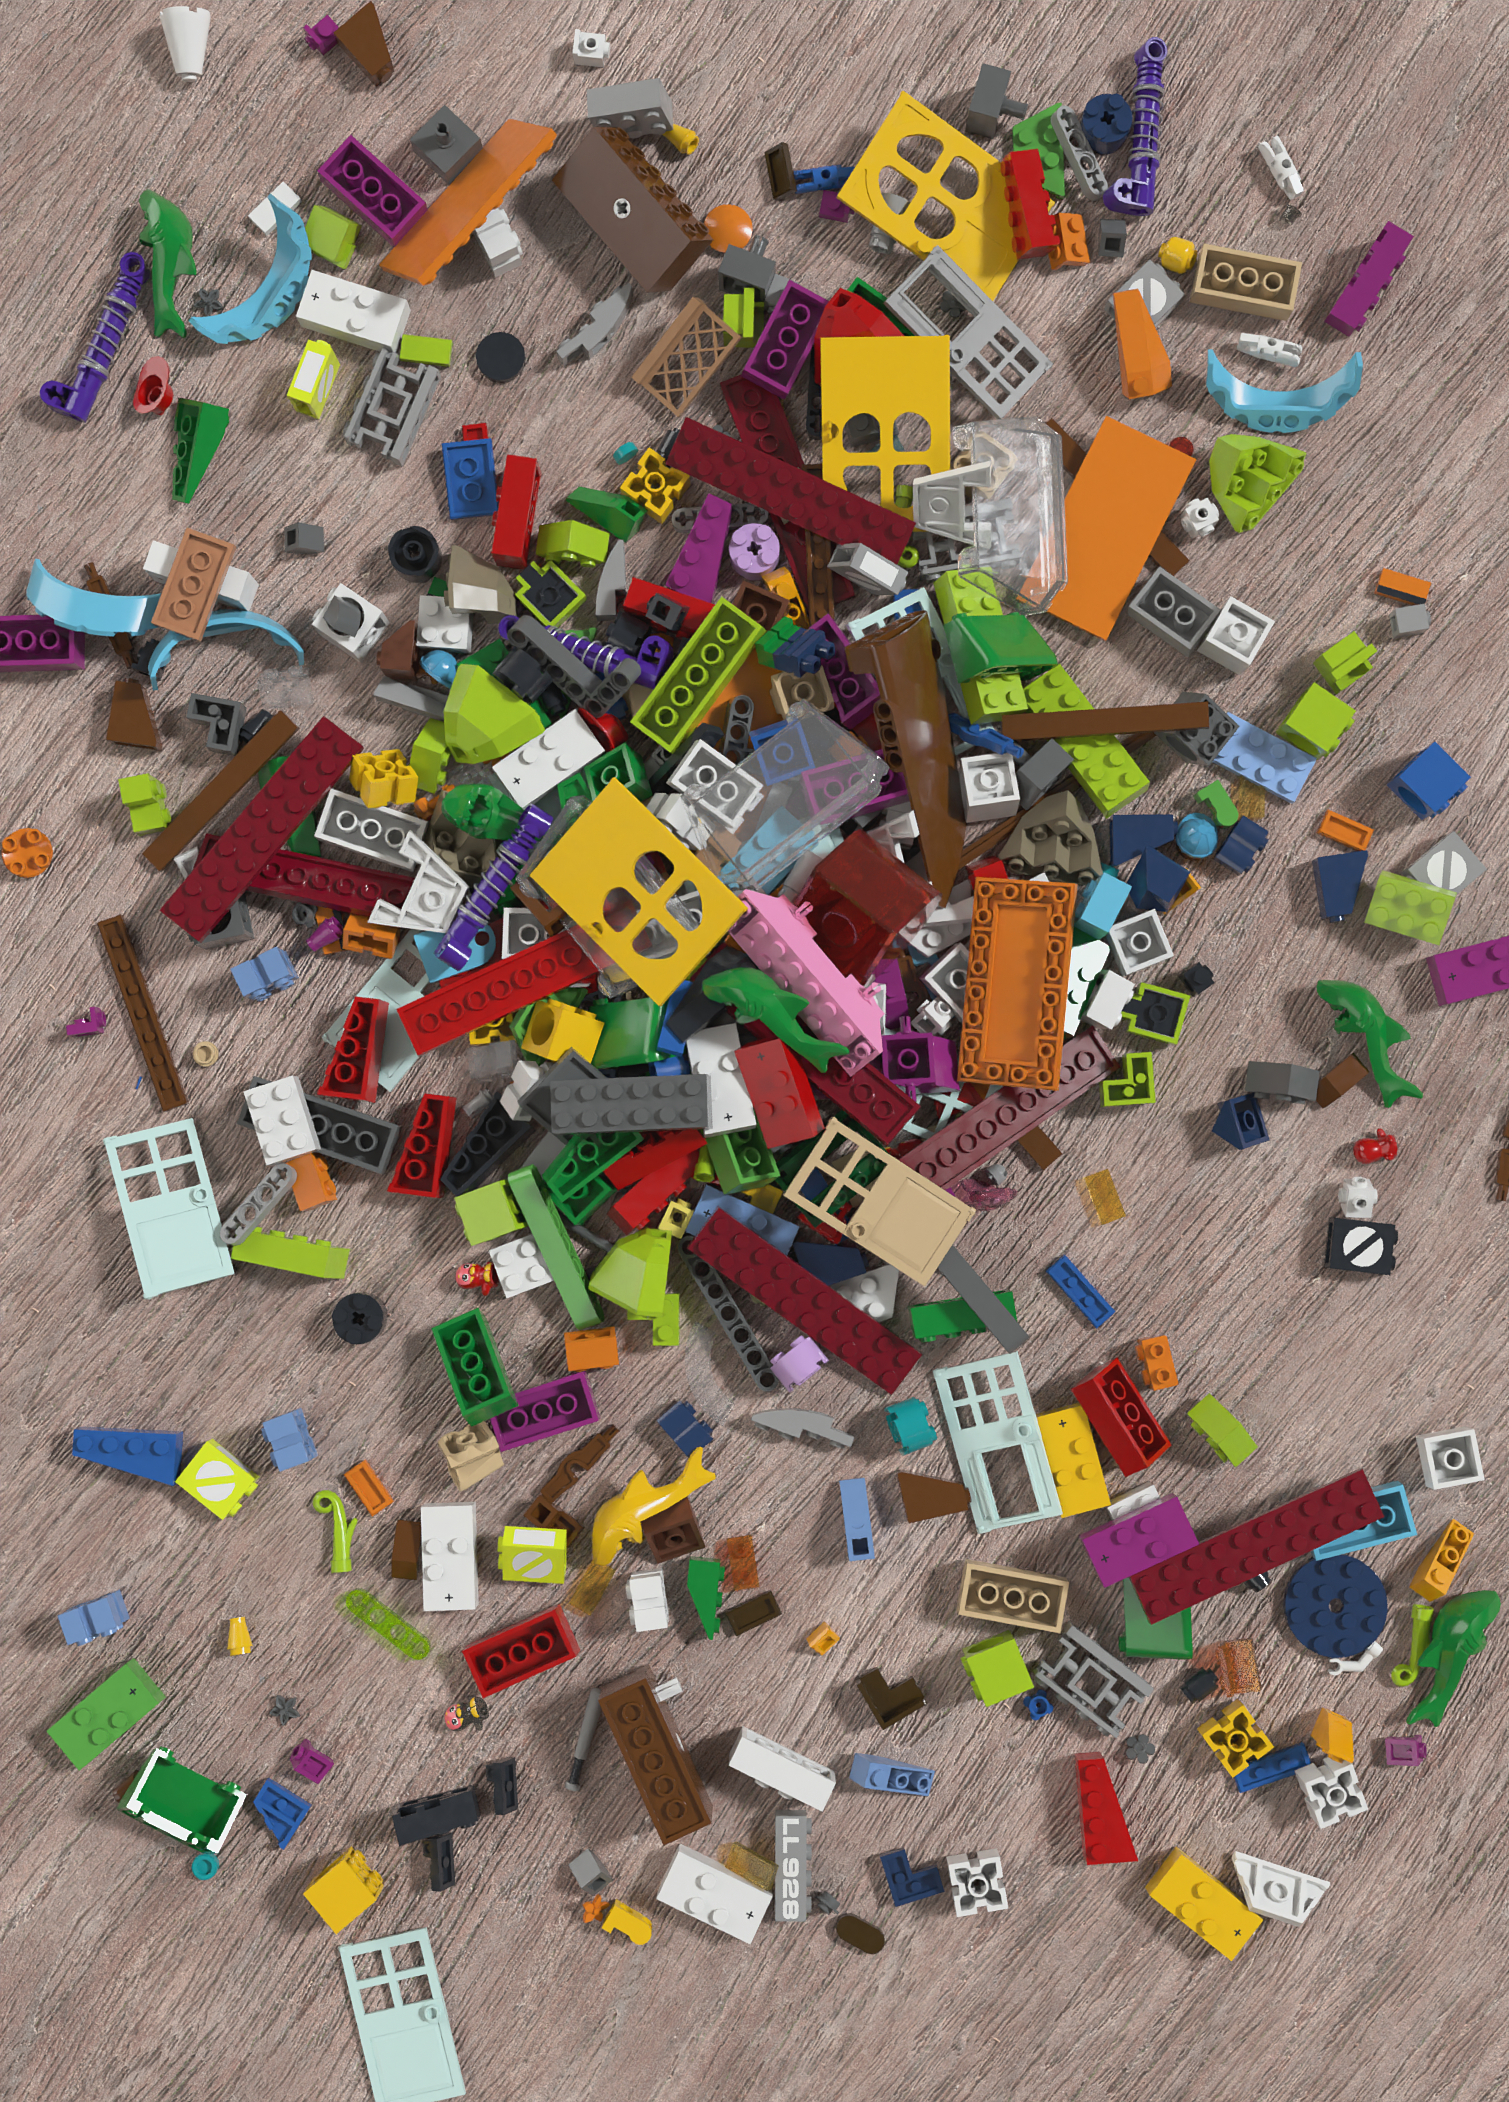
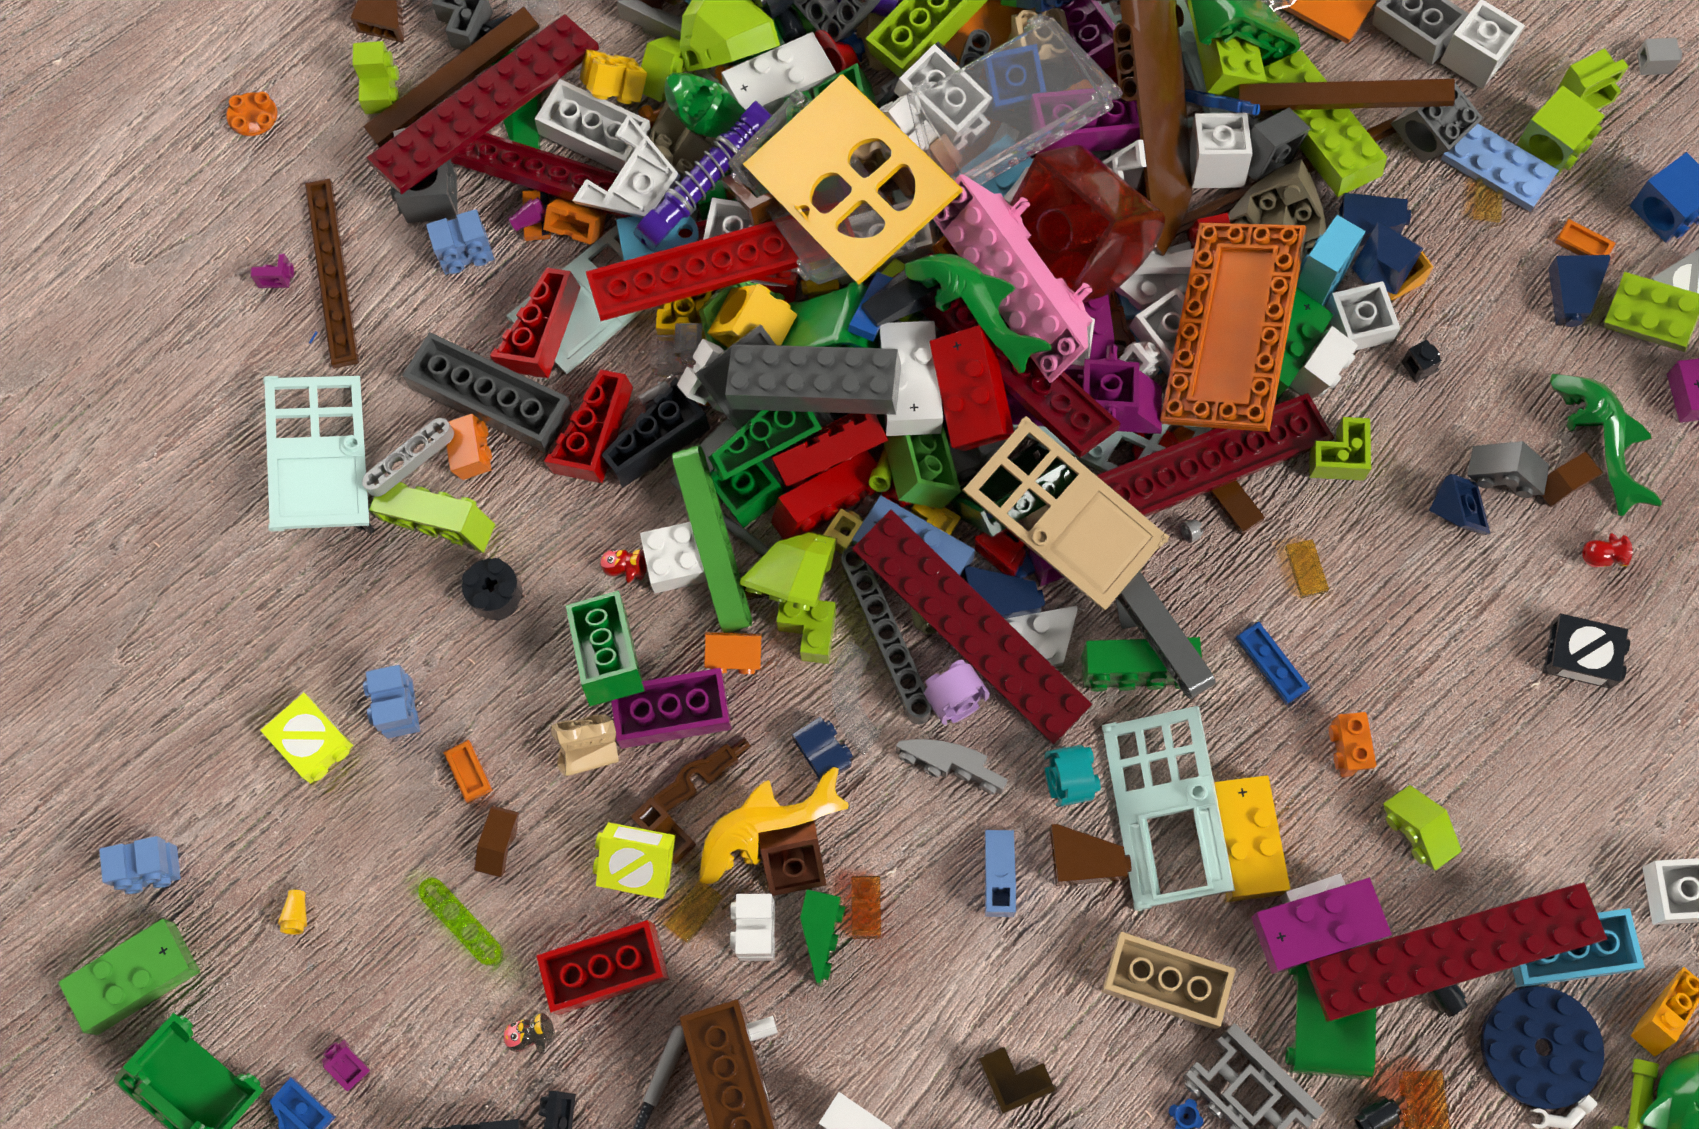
camera: 10 degrees right, 15 degrees down
blue wedge [72,1427,183,1486] -> none
tan plate [193,1041,219,1067] -> none
white brick [243,1075,321,1166] -> none
dark grey plant [270,1695,301,1726] -> none
dark grey plate [292,902,318,928] -> none
lime plant [313,1490,358,1573] -> none
white brick [421,1502,479,1611] -> none
lime brick [455,1179,529,1246] -> none
dark brown tile [725,1590,782,1636] -> none
light orange slope [806,1621,840,1656] -> none
clear pink piece [960,1179,1018,1211] -> none
lime brick [960,1630,1034,1707] -> none
red brick [1071,1358,1171,1477] -> none
piece [1121,982,1190,1046] -> none
dark azure piece [1175,813,1218,861] -> none
bright green leg [1193,780,1238,829] -> none
dark blue brick [1213,815,1269,875] -> none
white brick [1338,1177,1378,1218] -> none
orange tile [1374,568,1431,606] -> none

